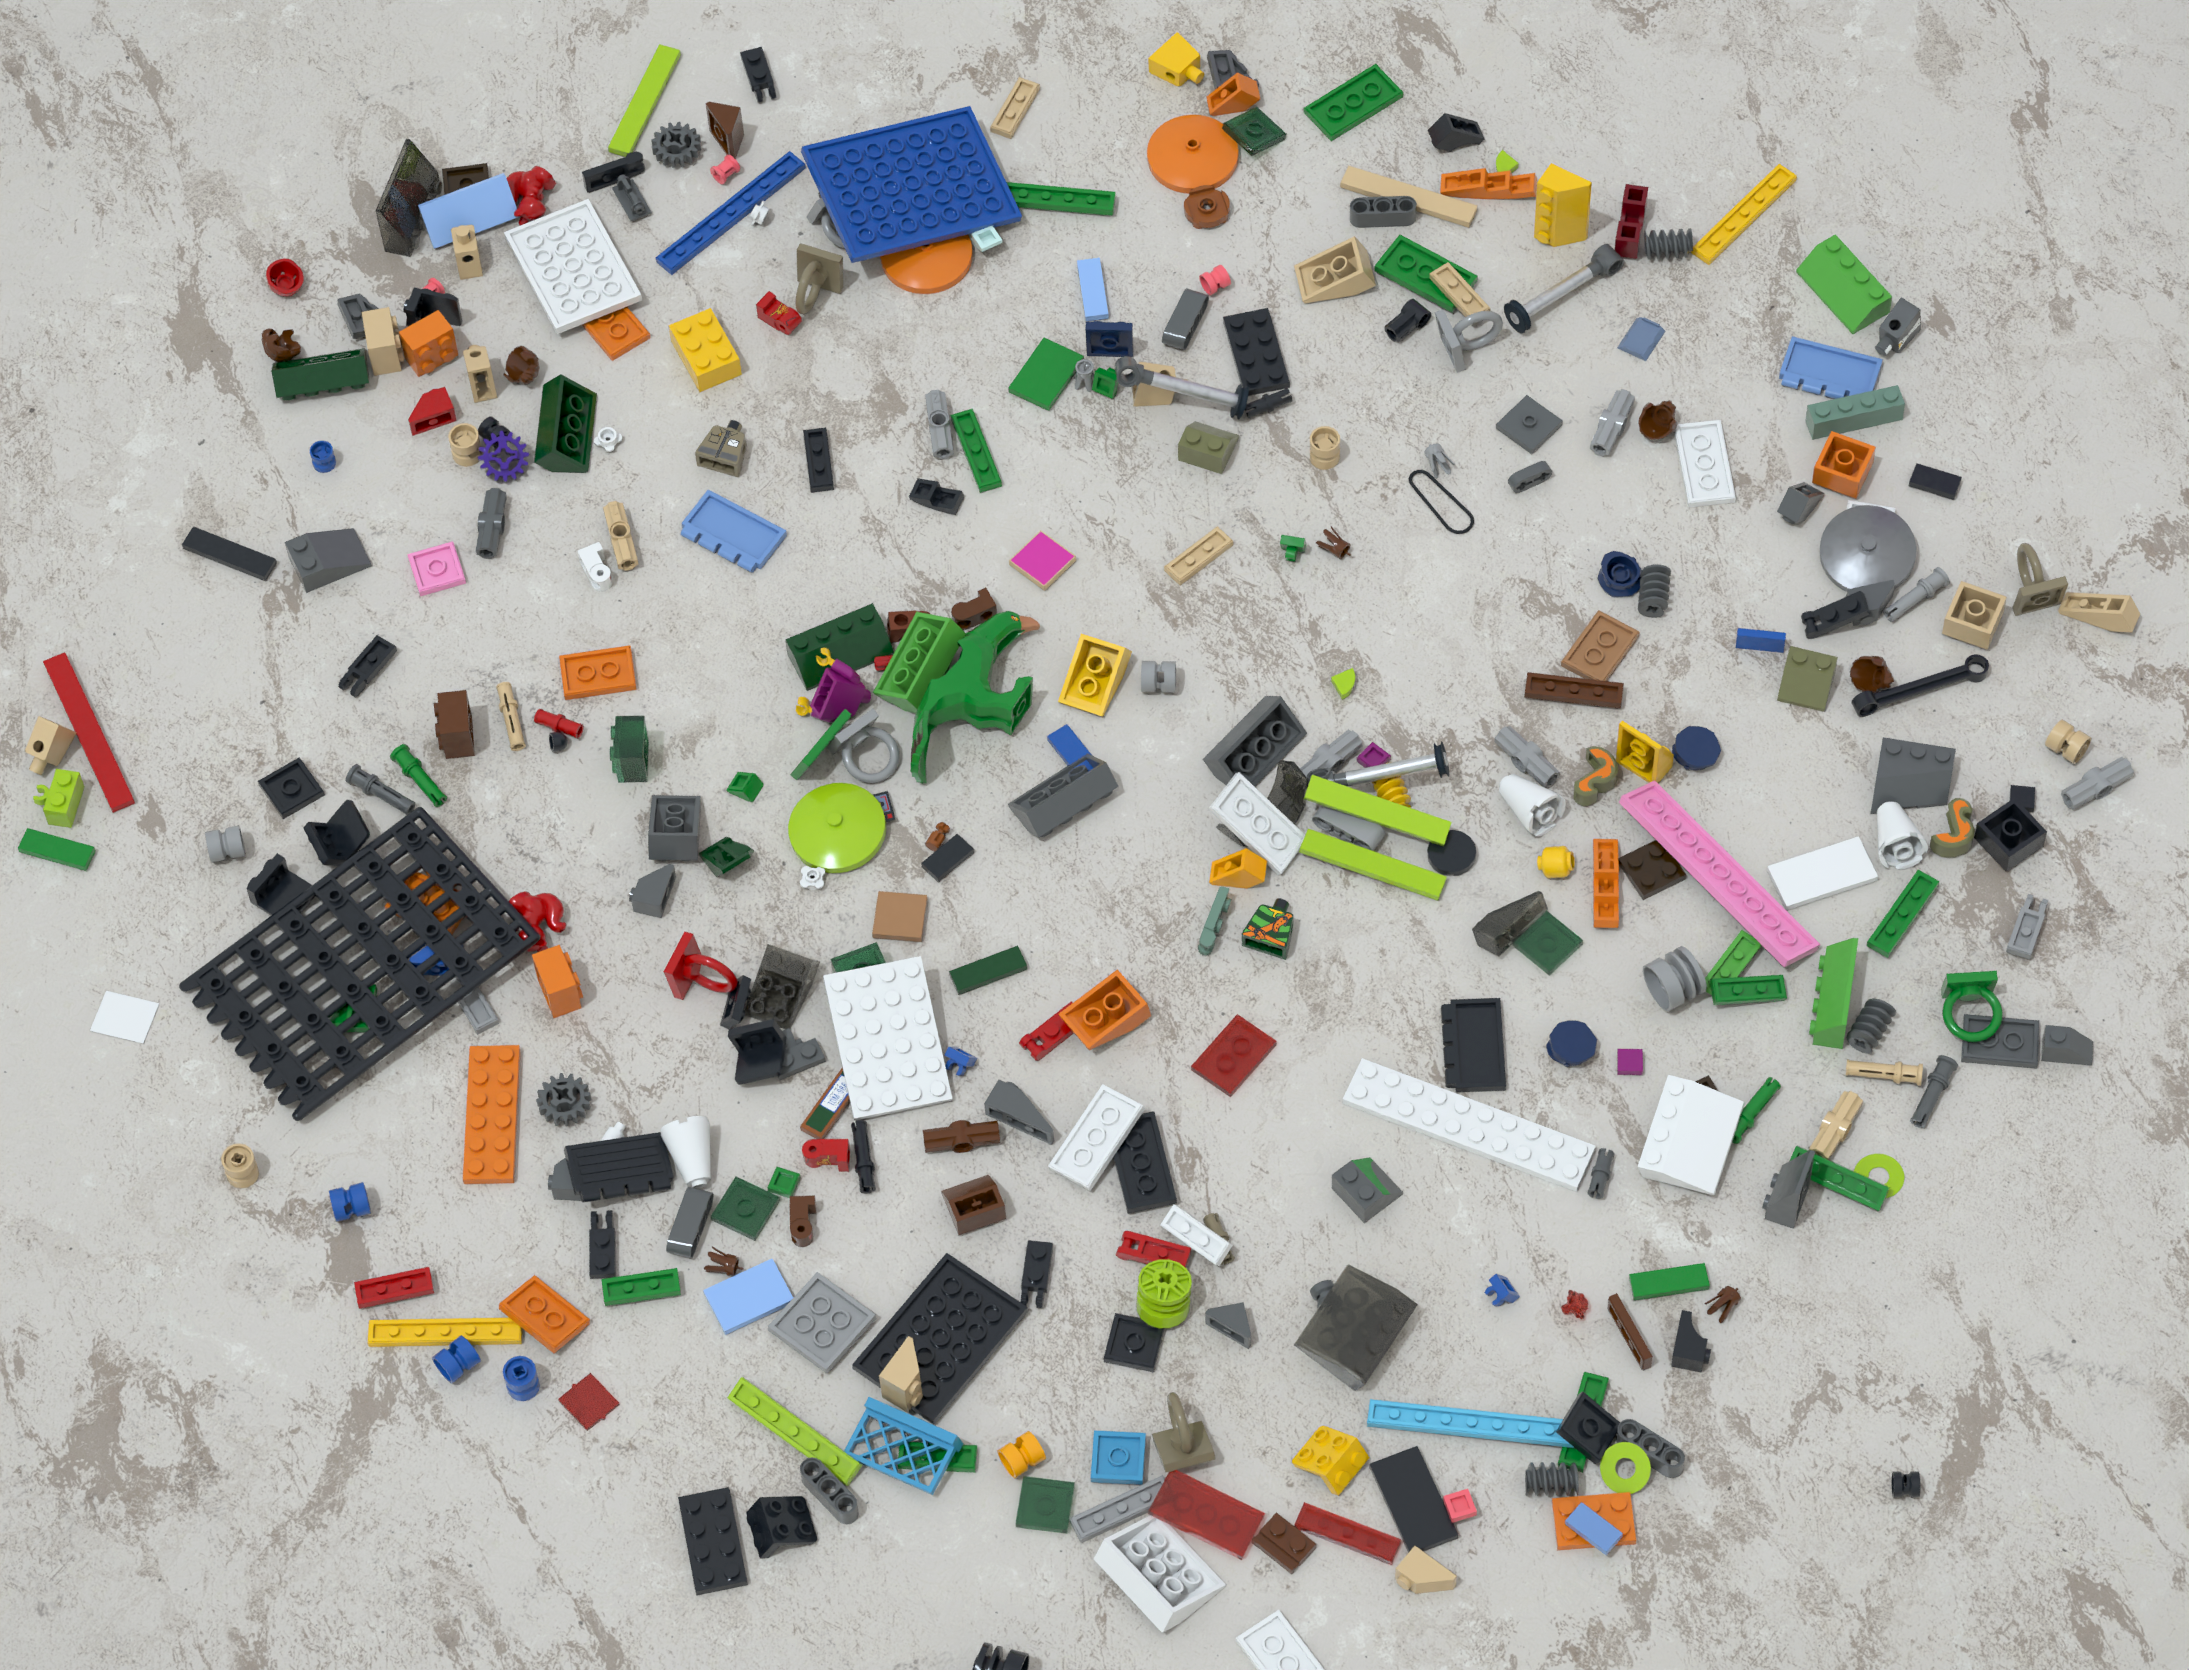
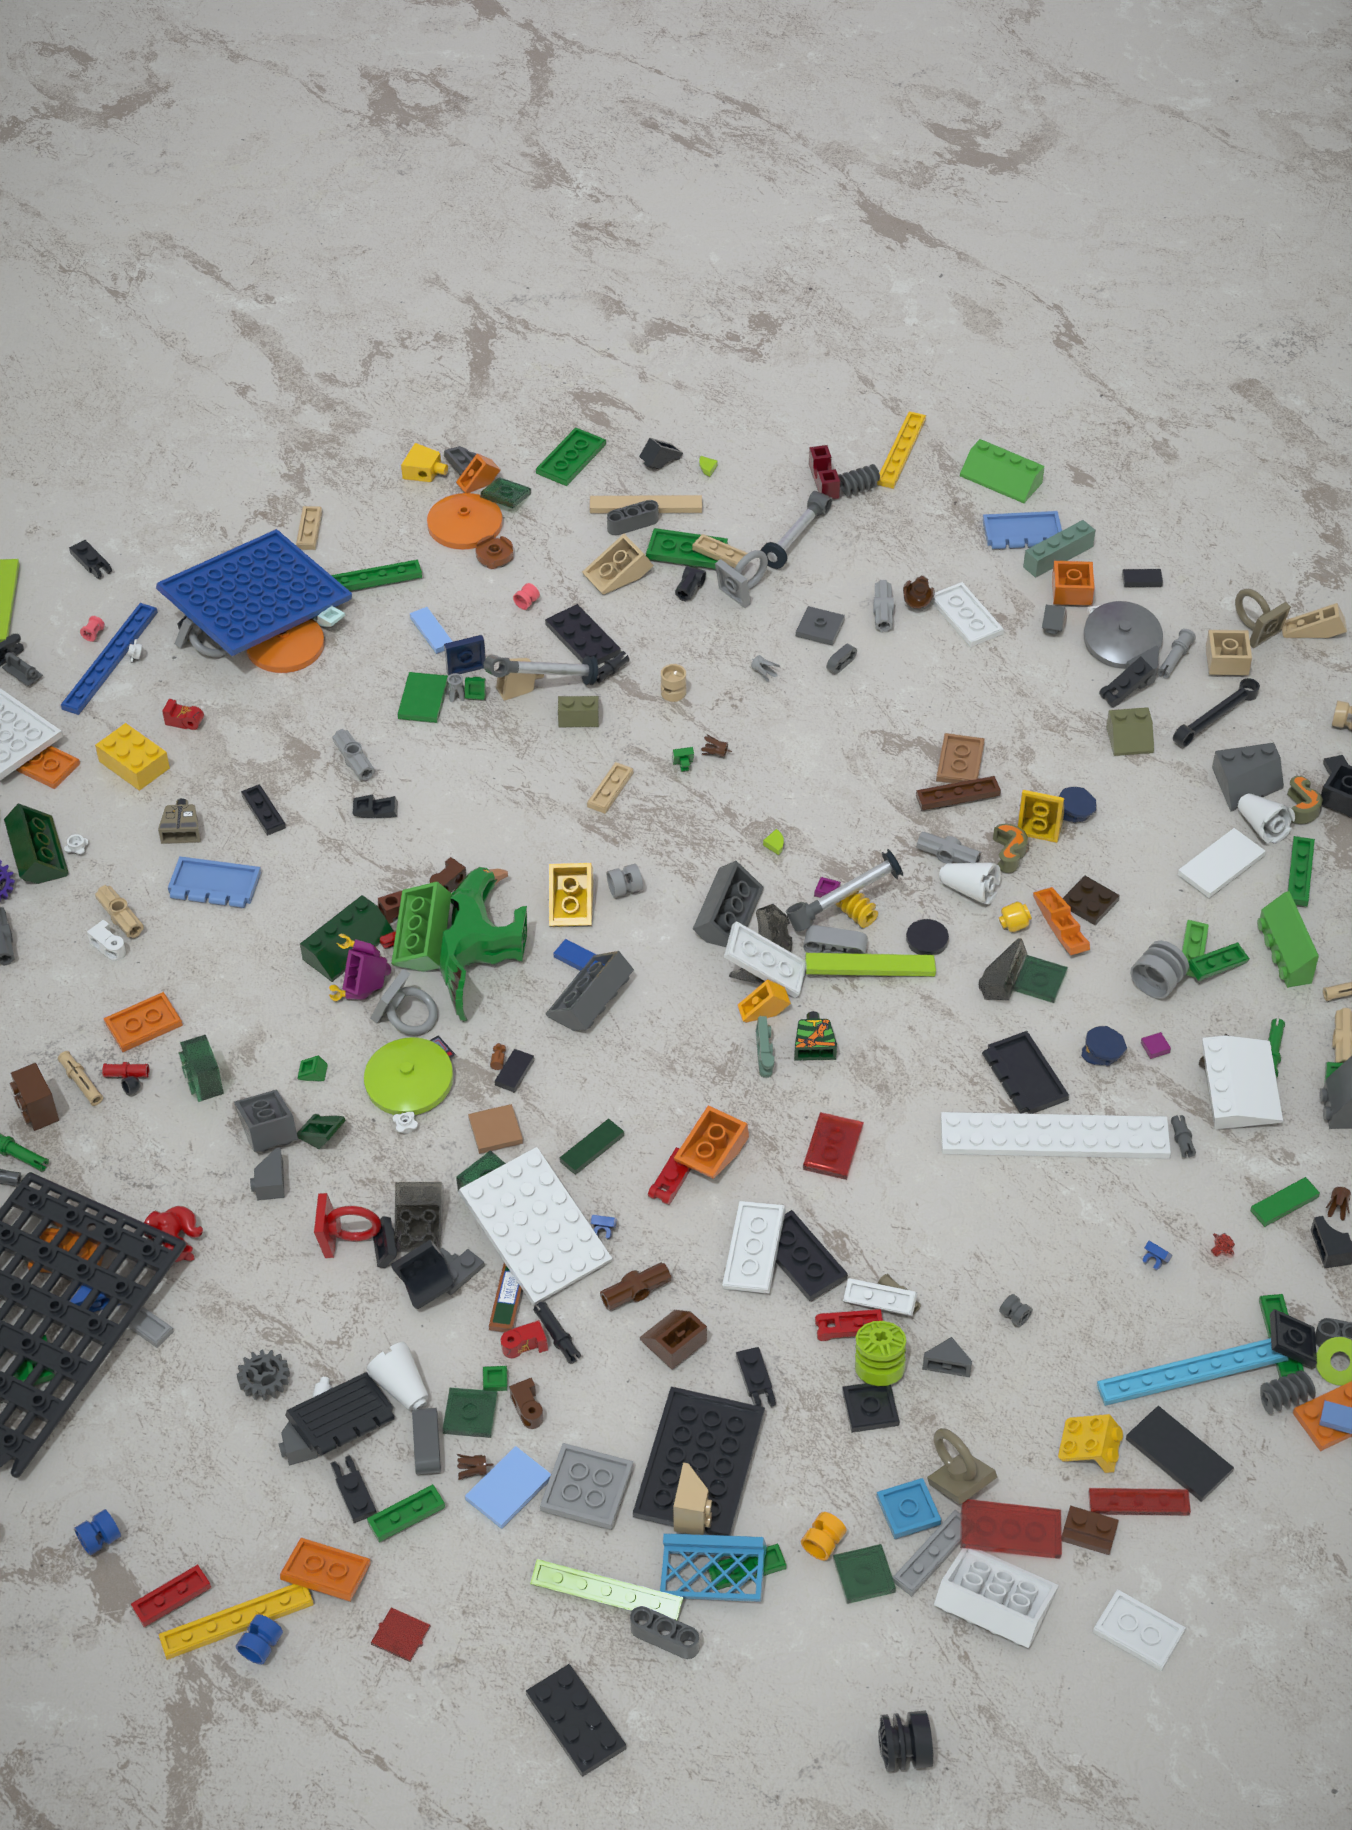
camera: 25 degrees left, 10 degrees down
orange plate [463,1045,520,1184] -> none
blue wheel [503,1356,540,1401] -> none
orange brick [532,944,583,1018] -> none
dark grey gear [651,122,701,168] -> none
reddish brown slope [705,101,744,159] -> none
black bracket [746,1496,817,1559] -> none
green tile [790,709,851,780] -> none
dark tan tile [795,243,844,315] -> none
green tile [950,408,1002,493] -> none
dark grey slope [984,1080,1054,1145] -> none
dark pink tile [1009,530,1076,591] -> none
dark grey beam [1162,288,1209,350] -> none
clear smoke slope [1294,1264,1418,1391] -> none
light grey piece [1295,729,1363,788] -> none
lime tile [1304,775,1452,846] -> none
dark grey slope [1332,1157,1403,1223] -> none
tan slope [1395,1546,1457,1594] -> none
black piece [1409,470,1474,534] -> none
orange slope [1440,168,1537,199] -> none
coral tile [1443,1489,1477,1523] -> none
yellow slope [1534,163,1592,247] -> none
dark blue hat [1597,551,1642,597] -> none
reddish brown tile [1607,1293,1653,1371] -> none
sand blue piece [1617,317,1666,361] -> none
bright pink plate [1619,780,1820,967] -> none
dark grey piece [1638,564,1671,618] -> none
blue tile [1735,628,1786,653] -> none
dark grey piece [1846,998,1896,1054] -> none
reddish brown hair [1850,656,1894,693] -> none
dark grey torso [1875,297,1921,356] -> none

